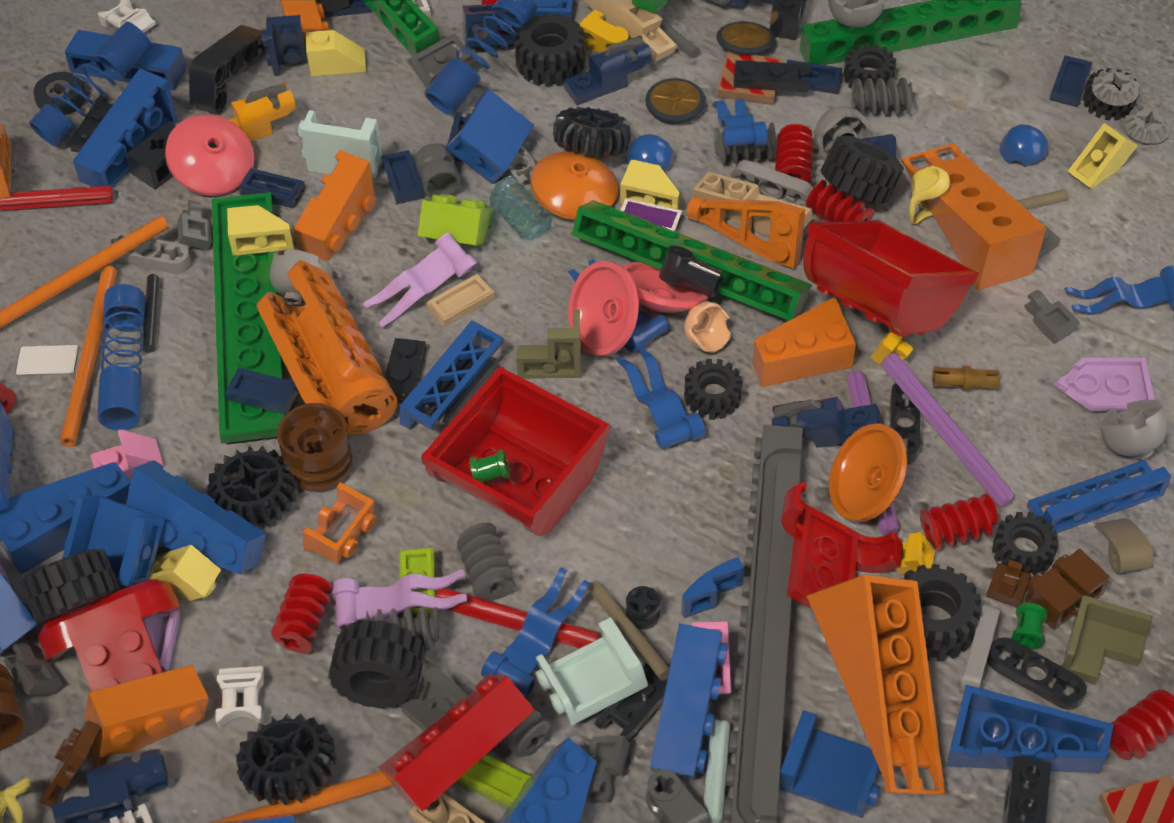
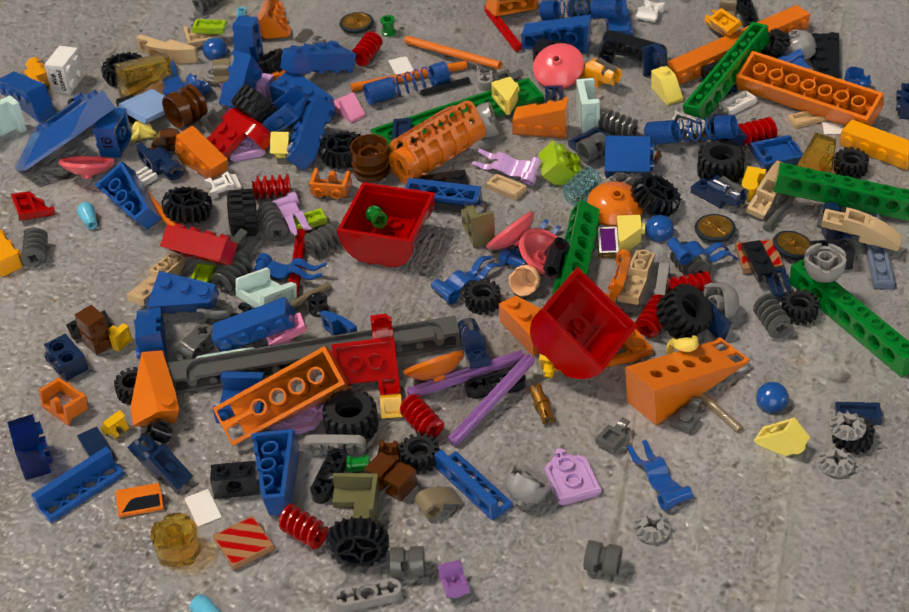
camera: 75 degrees right, 10 degrees down
none -> dark grey piece [598,110,638,136]

